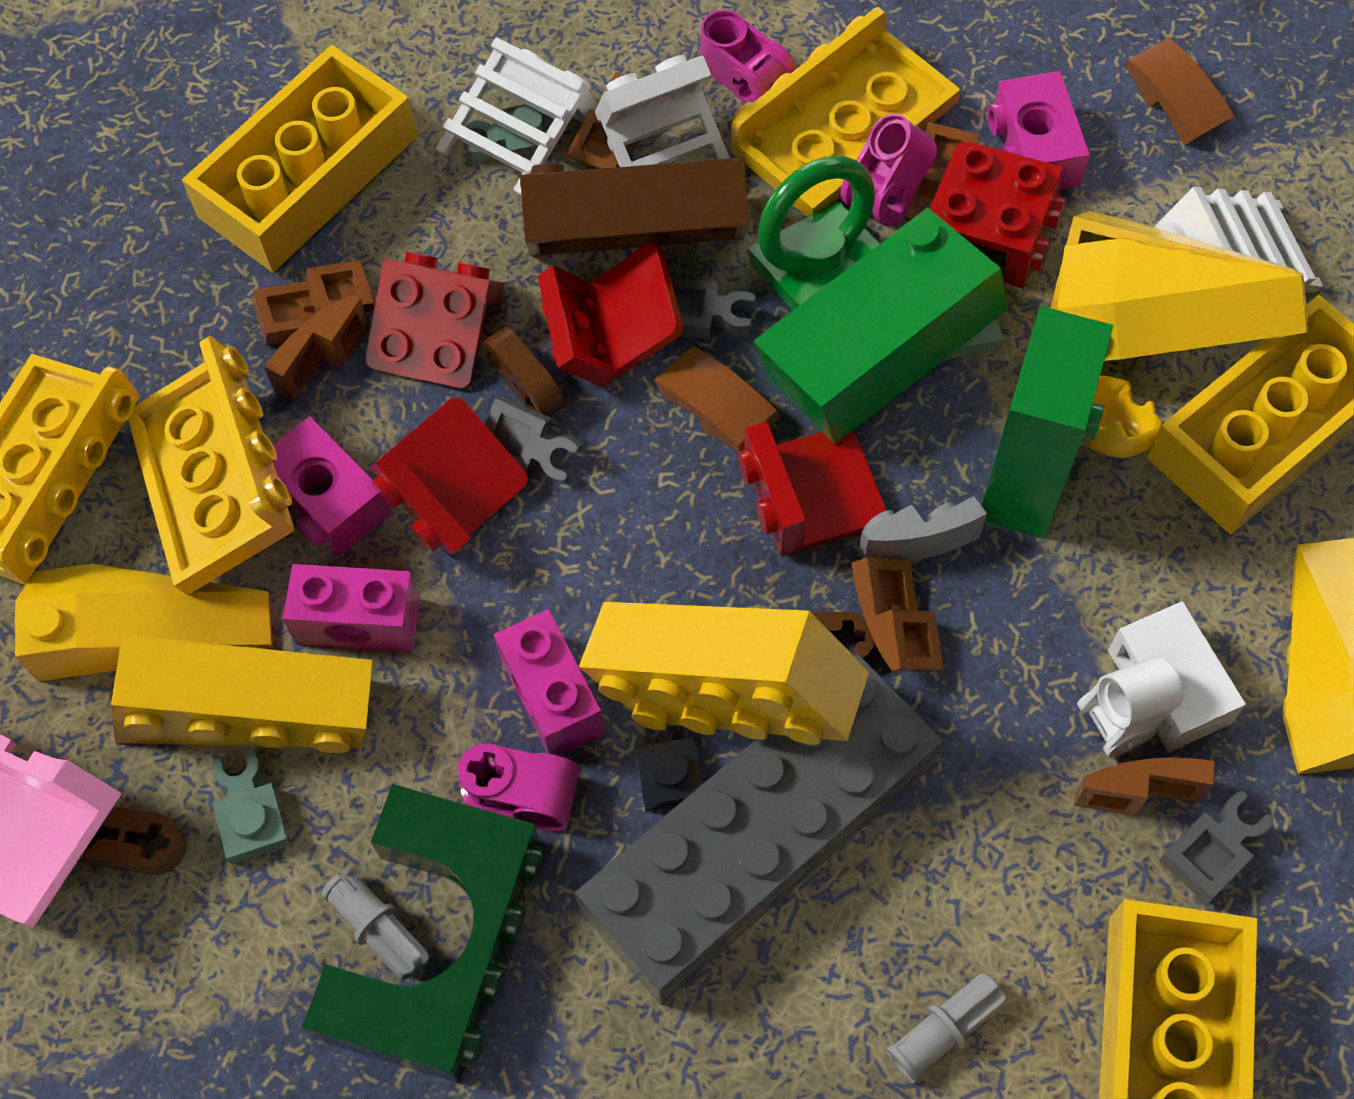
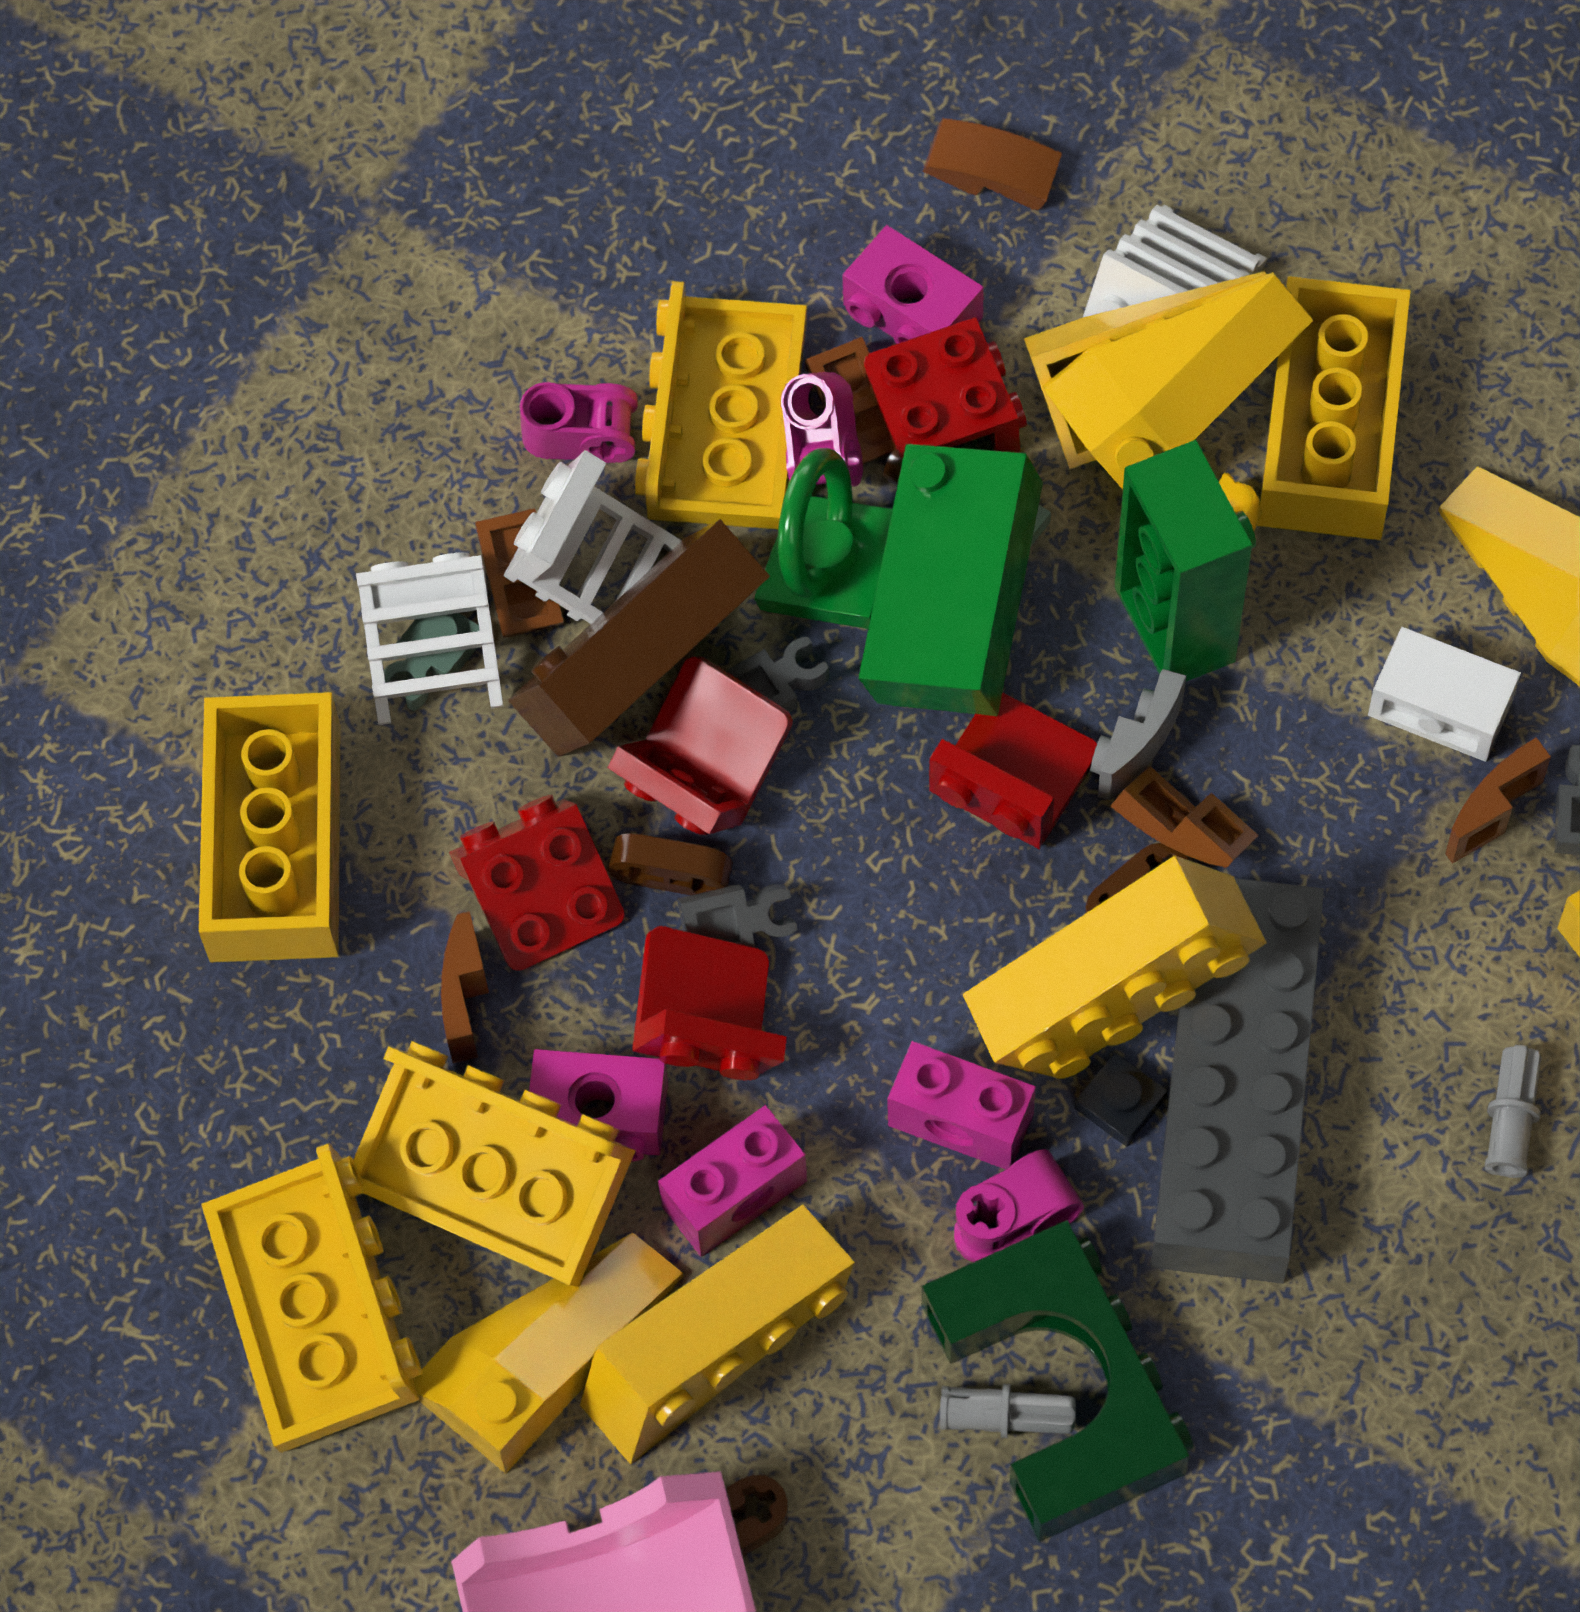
camera: 40 degrees left, 0 degrees up
sand green plate [212,748,291,865] -> none
dark orange slope [252,260,375,346] -> none
dark orange slope [654,346,779,452] -> none
white piece [1077,656,1183,758] -> none

